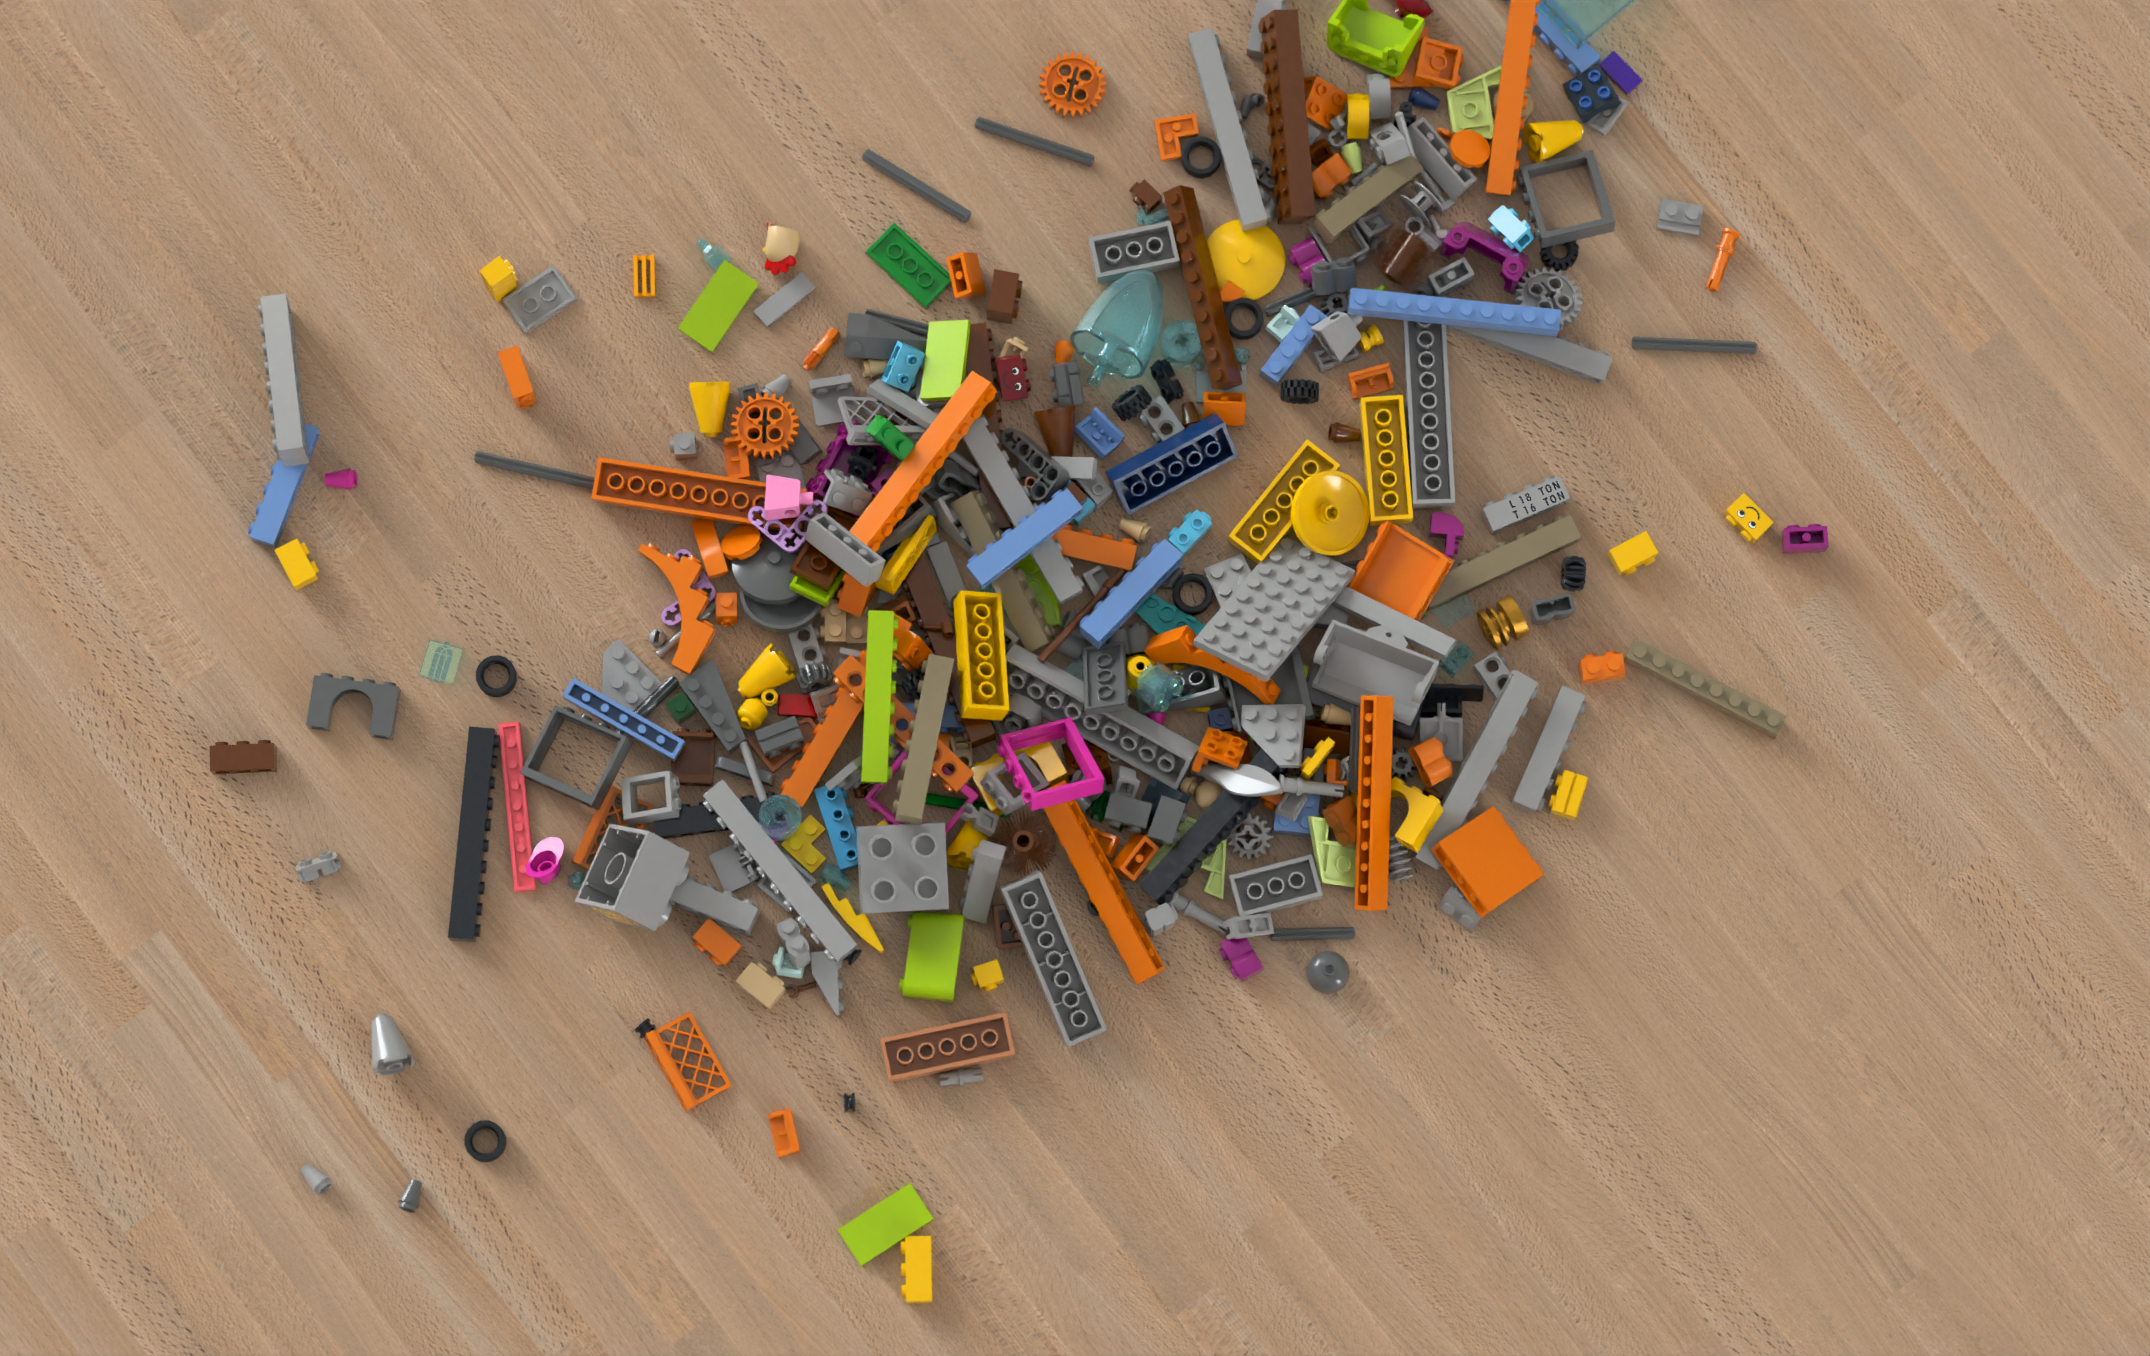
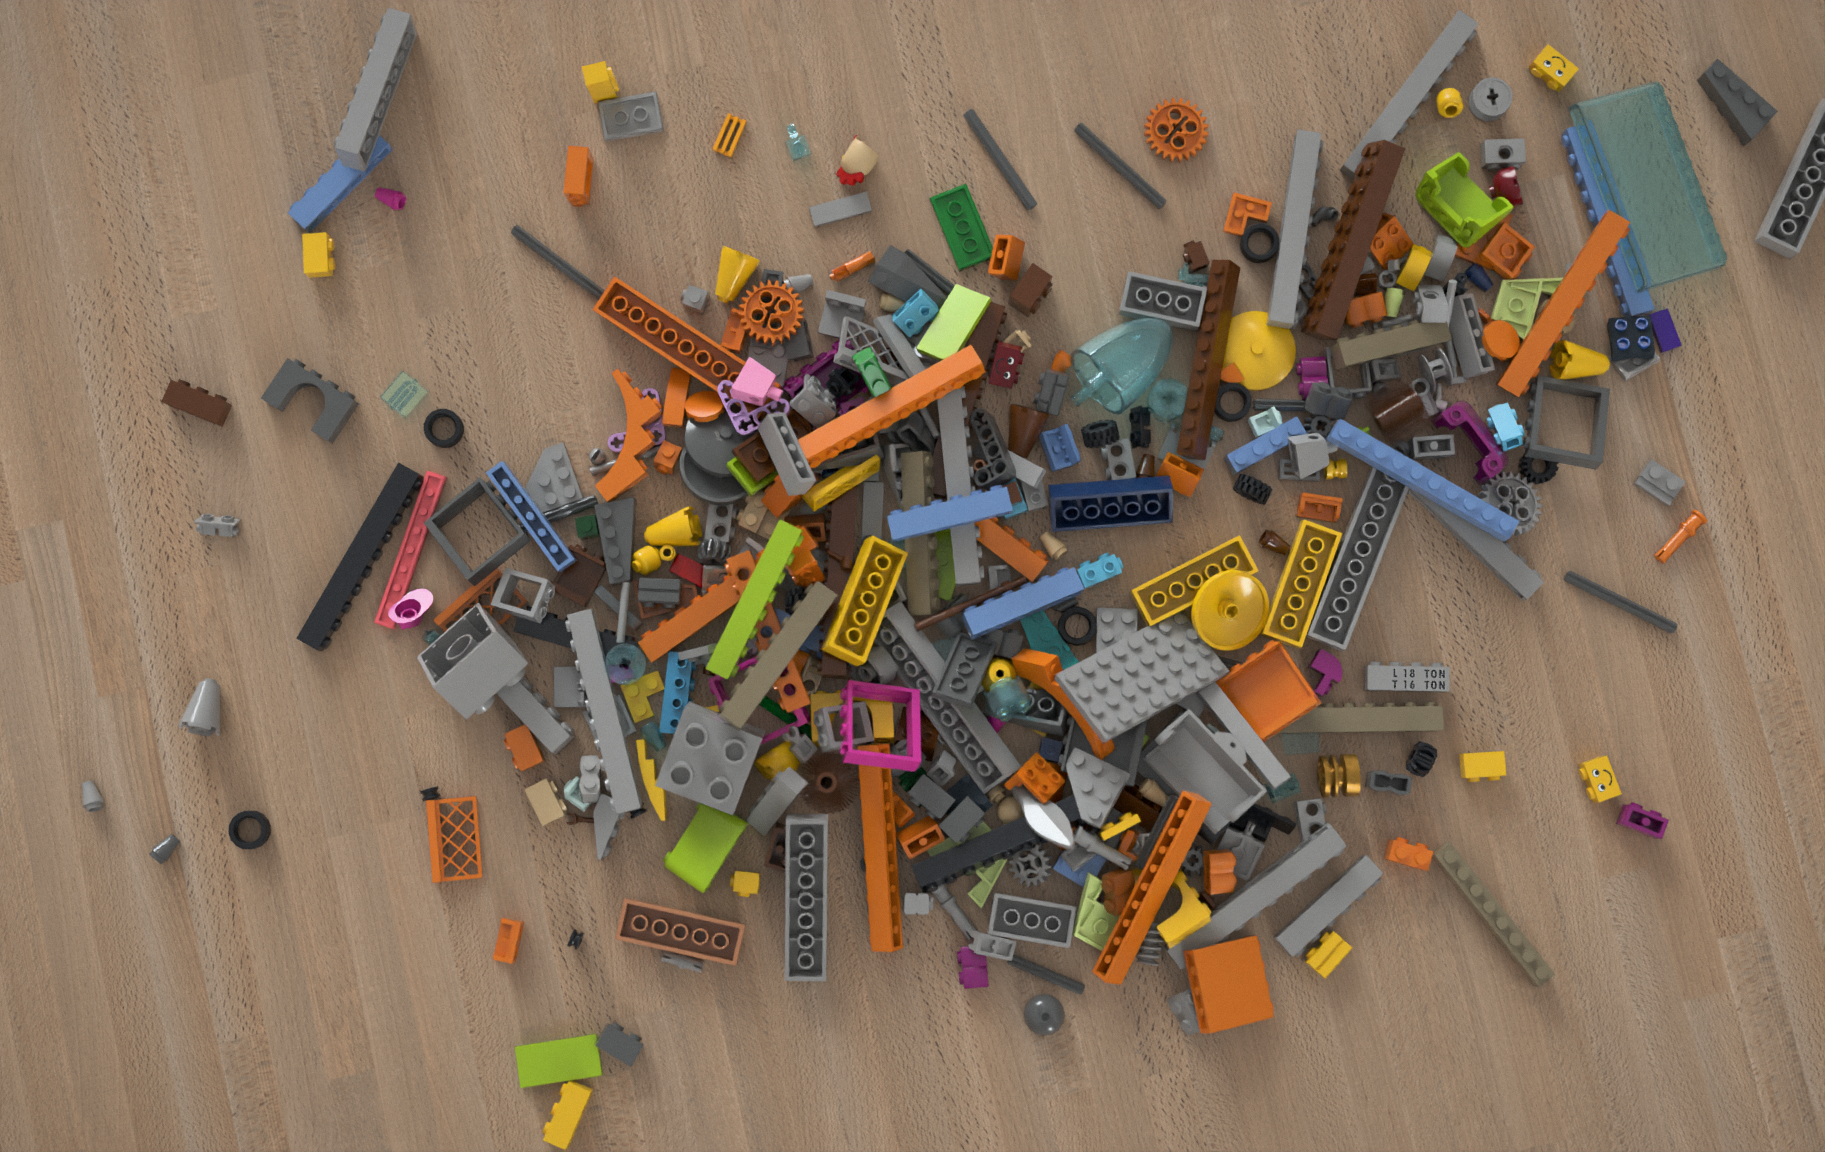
camera: 30 degrees right, 5 degrees up
lime tile [677,259,759,353] -> none
none -> dark grey brick [594,1022,644,1067]

